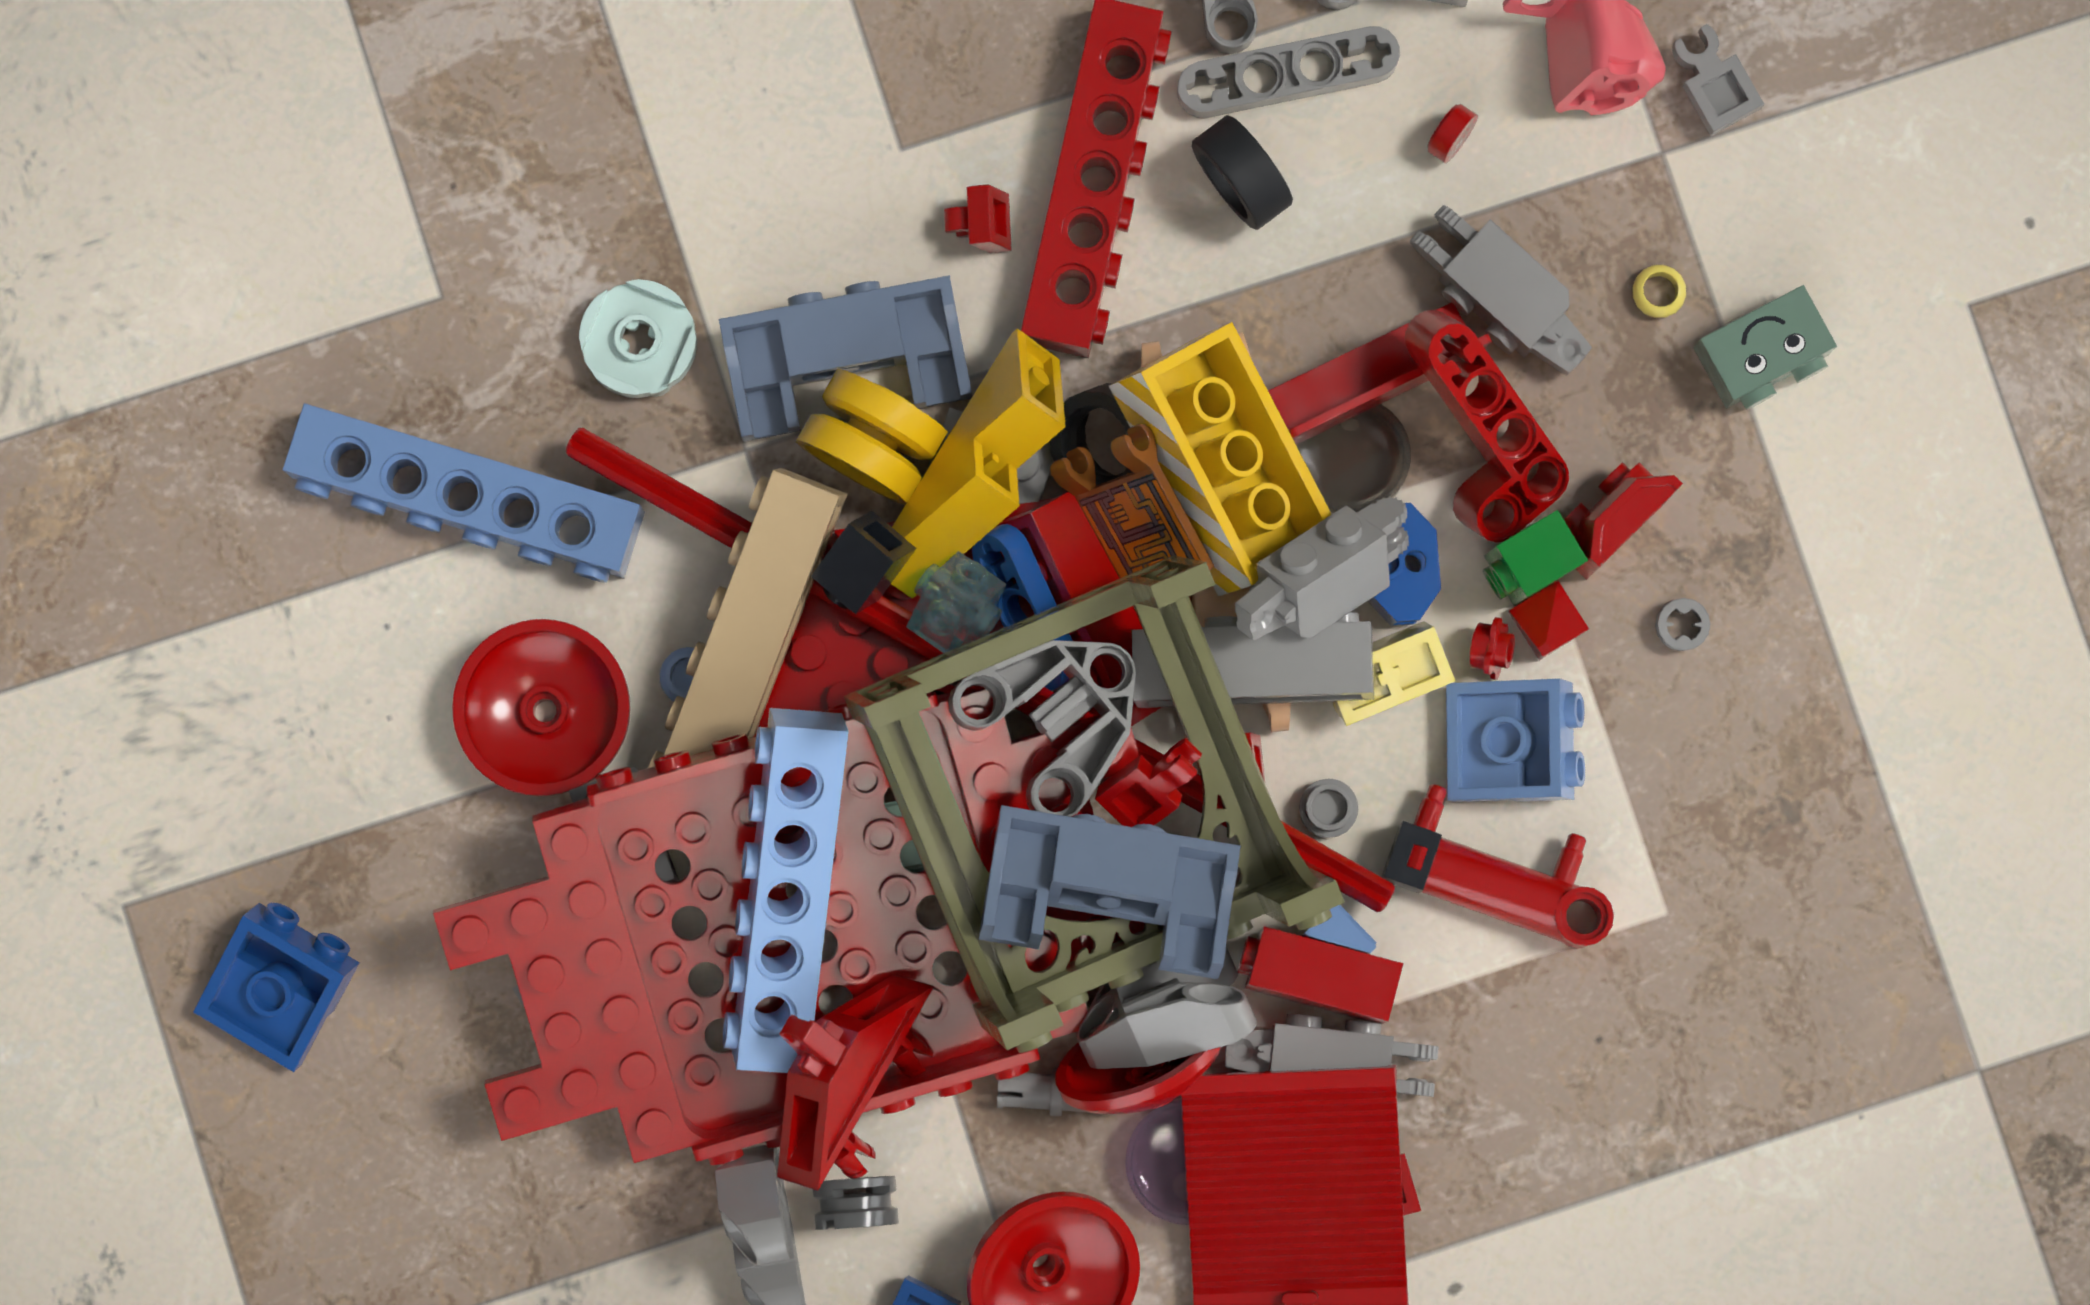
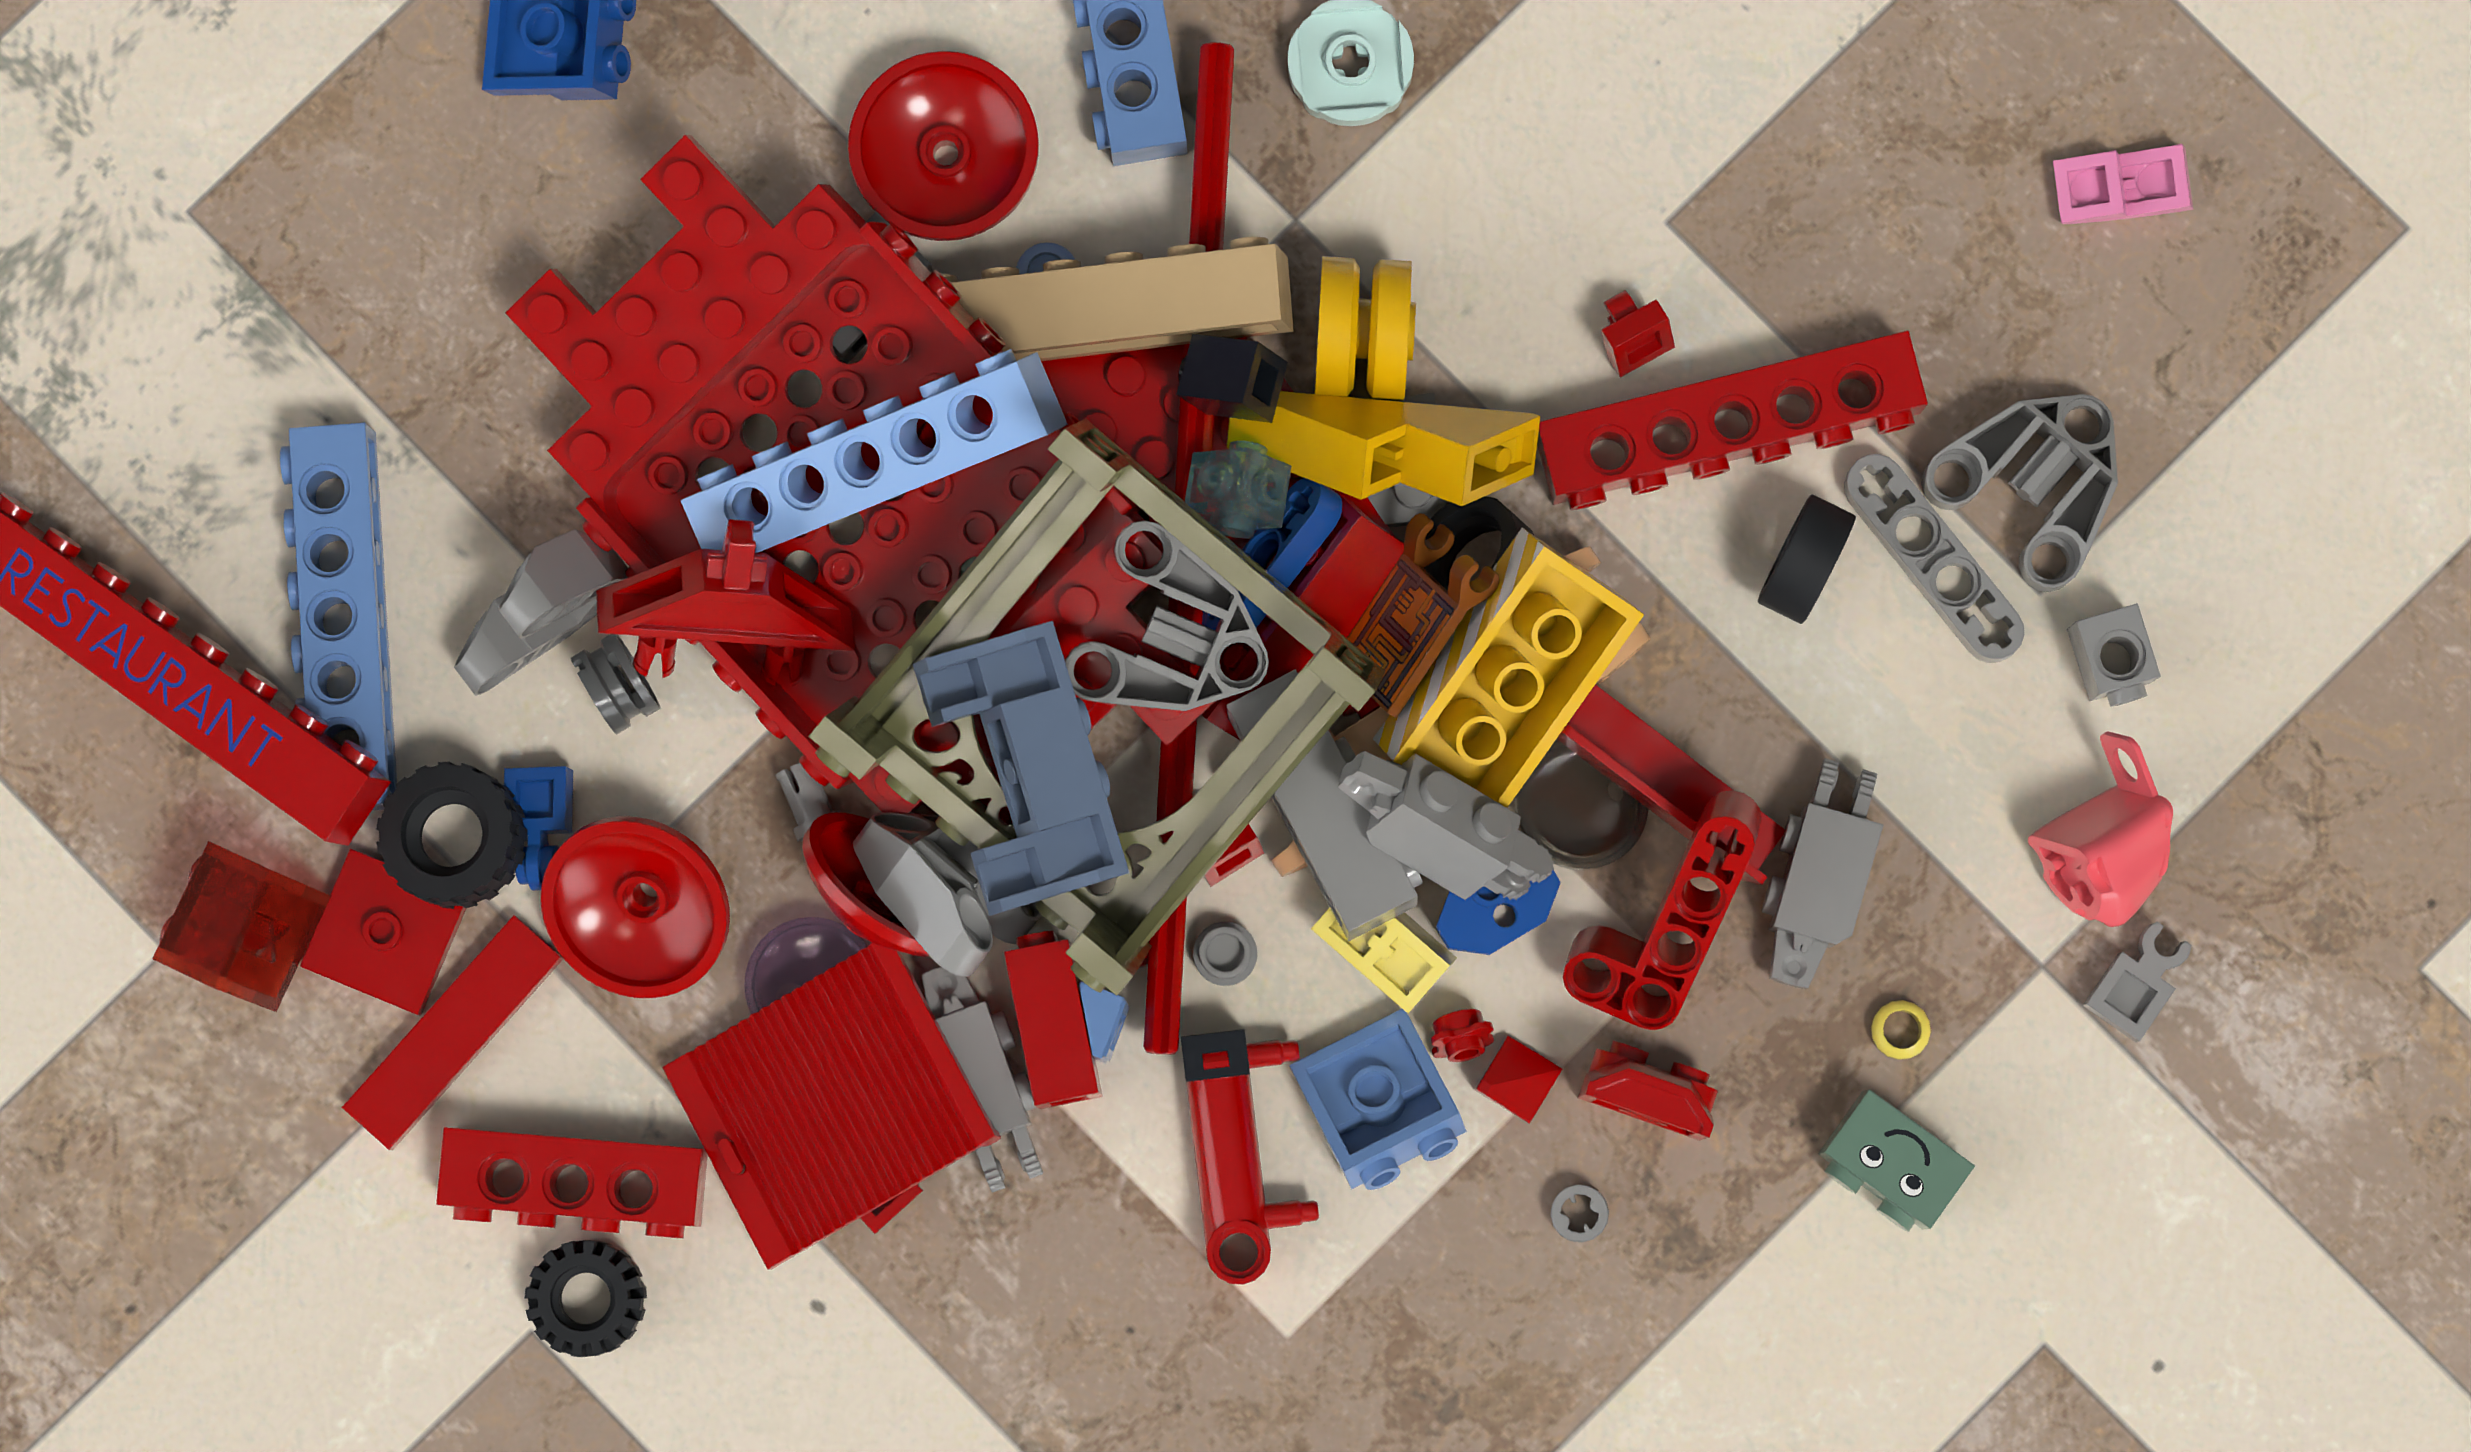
camera: 65 degrees right, 0 degrees up
sand blue bracket [719,275,972,442] -> none
red plate [1095,738,1202,827] -> none
red tile [1427,104,1478,164] -> none
green brick [1483,510,1588,605] -> none

